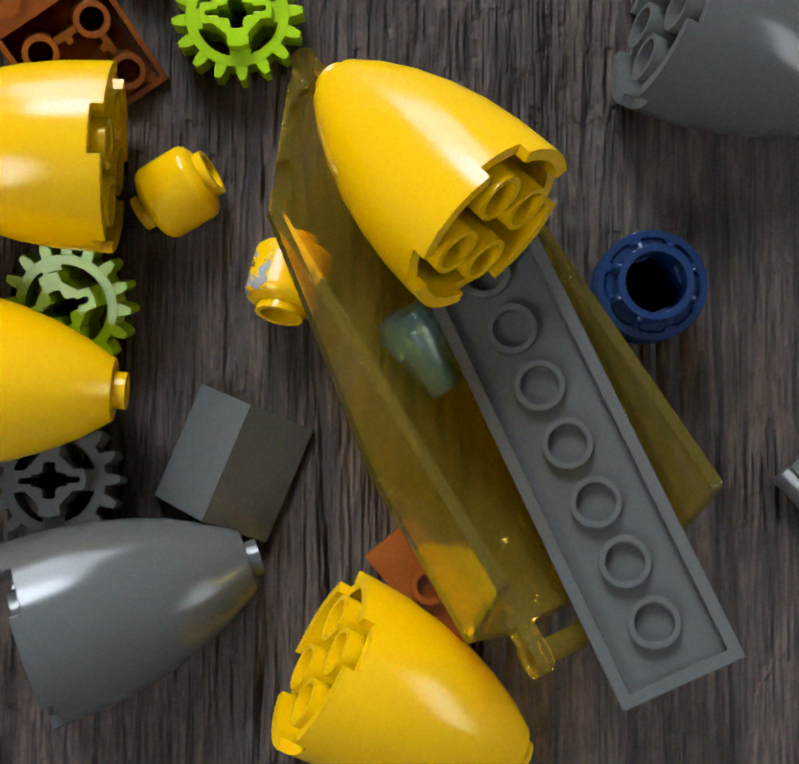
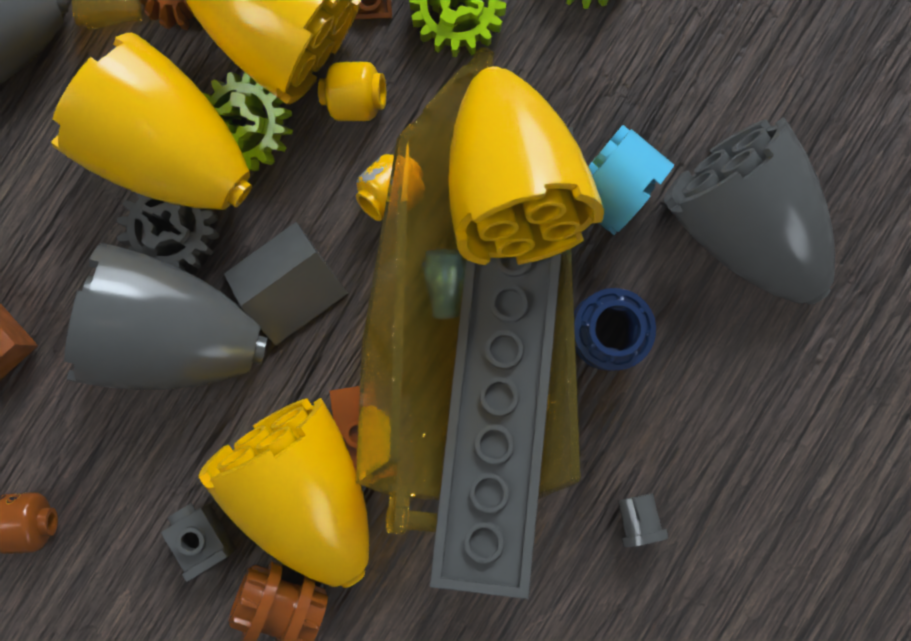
camera: 25 degrees right, 0 degrees up
none -> medium azure brick [588,125,674,235]

